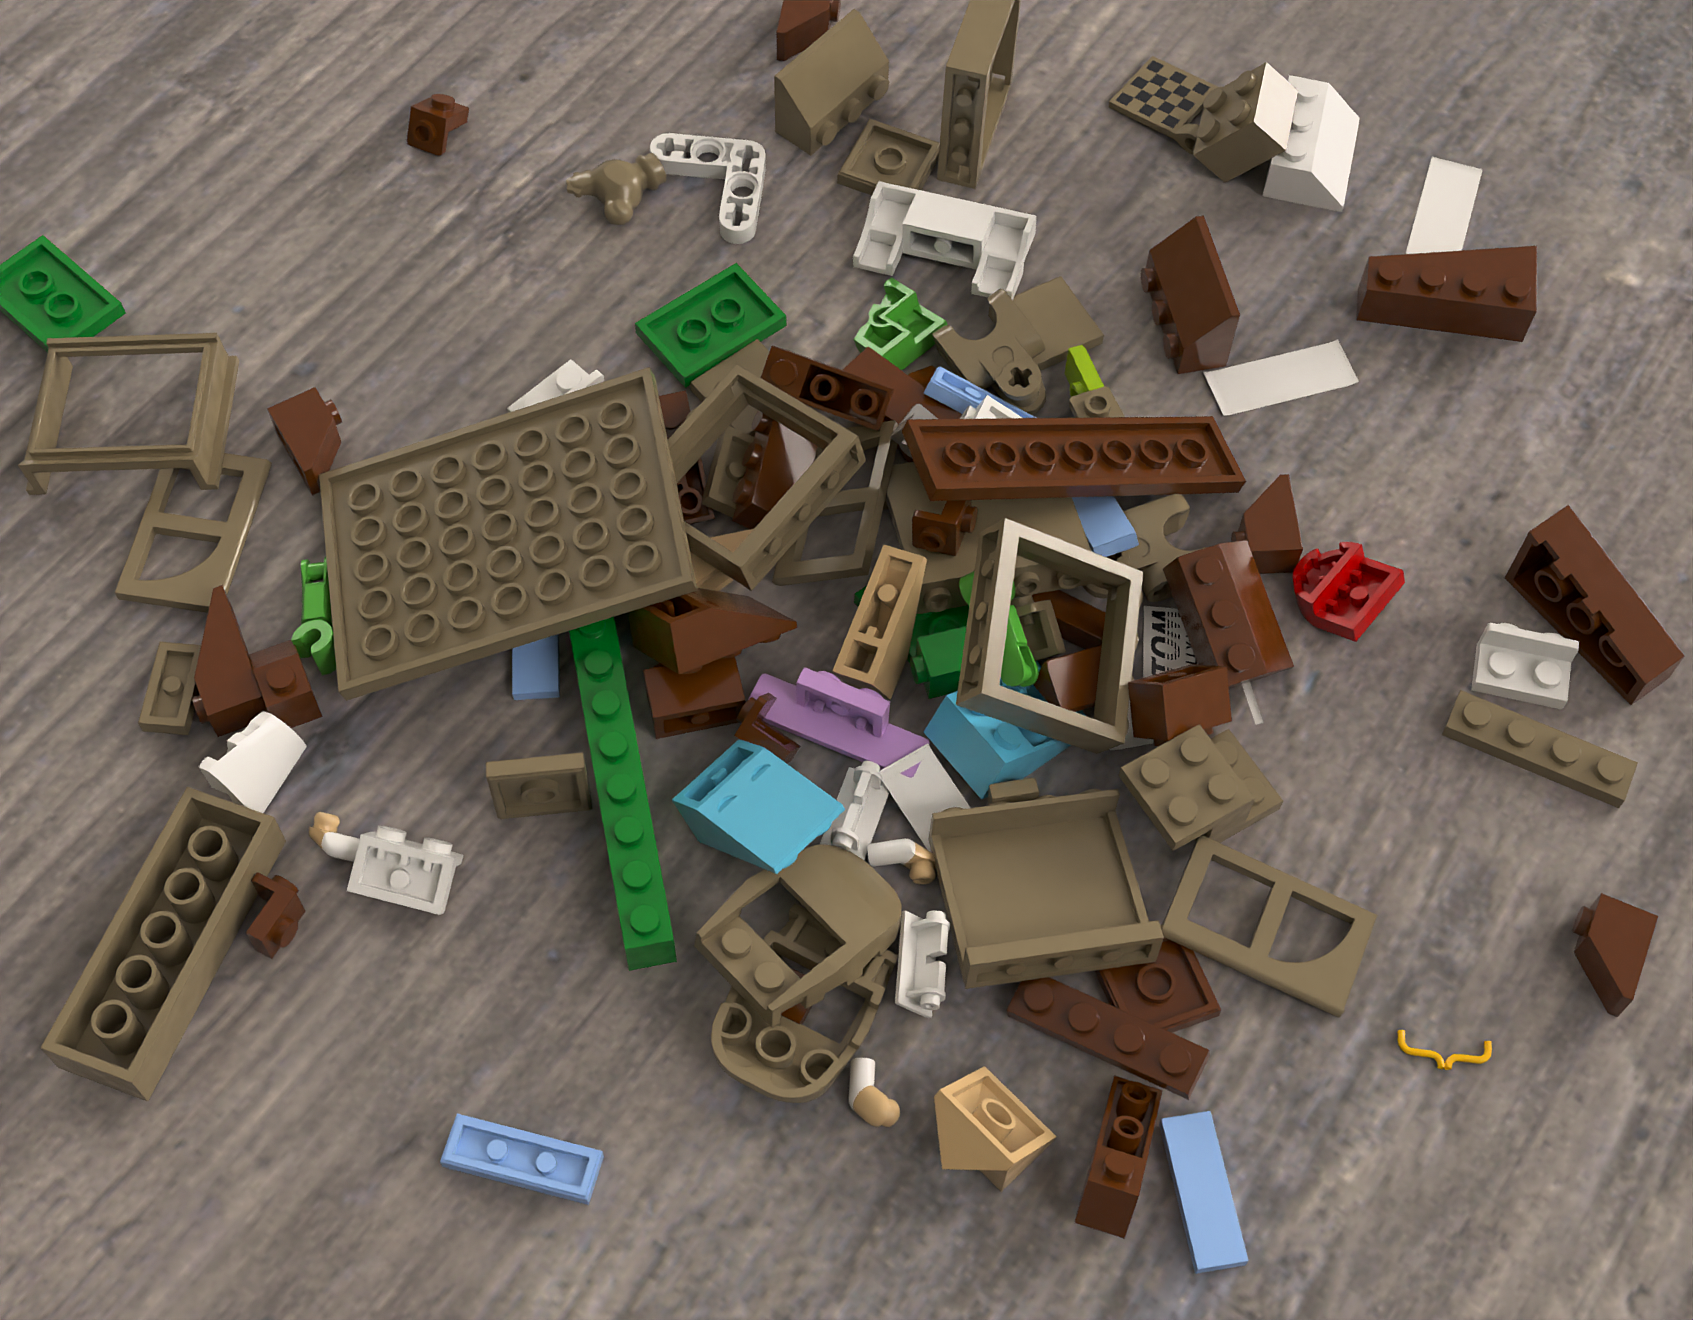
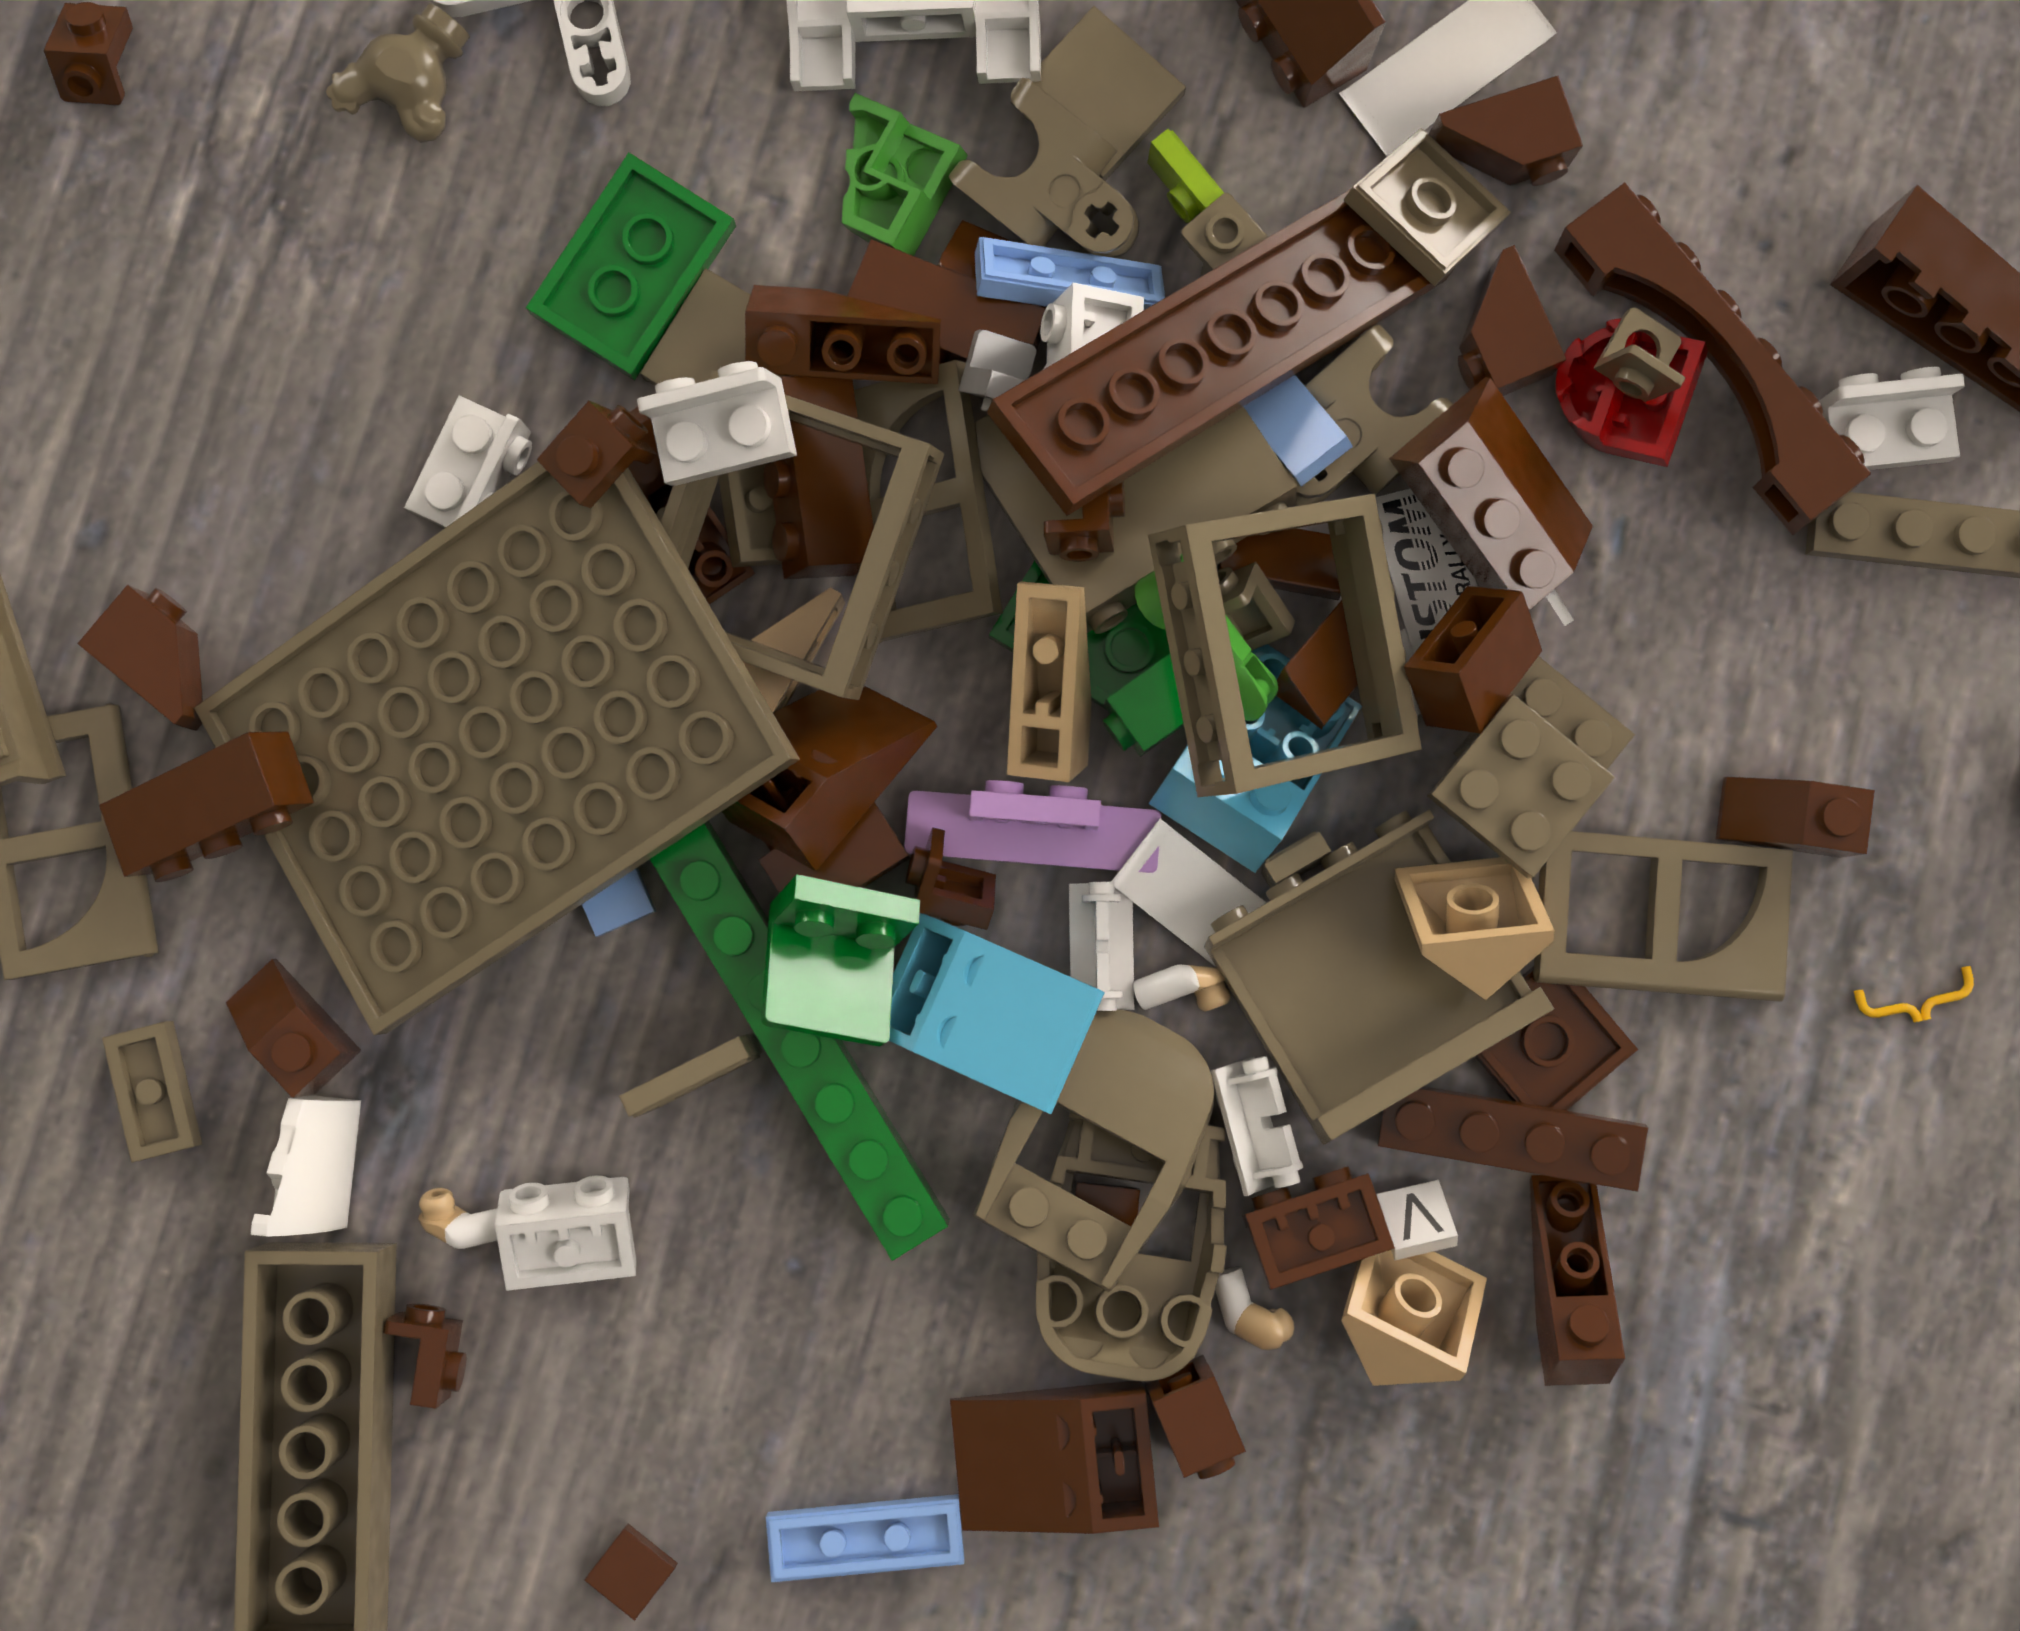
camera: 20 degrees left, 25 degrees up
reddish brown slope [192,585,269,737] -> none
bright green piece [291,557,336,675] -> none
light blue tile [1159,1111,1248,1274] -> none
none -> reddish brown brick [99,731,314,882]
none -> reddish brown bracket [536,400,657,508]
none -> reddish brown tile [584,1523,678,1621]
none -> white bracket [637,361,797,486]
none -> bracket [761,874,920,1047]
none -> reddish brown slope [950,1381,1159,1534]
none -> reddish brown brick [1145,1355,1246,1479]
none -> reddish brown bracket [1242,1166,1395,1290]
none -> dark tan tile [1343,128,1511,287]
none -> white tile [1377,1180,1458,1260]
none -> tan slope [1394,857,1555,1000]
none -> reddish brown slope [1429,76,1583,186]
none -> reddish brown arch [1554,182,1871,535]
none -> dark tan bracket [1593,307,1685,402]
none -> reddish brown slope [1715,777,1875,858]

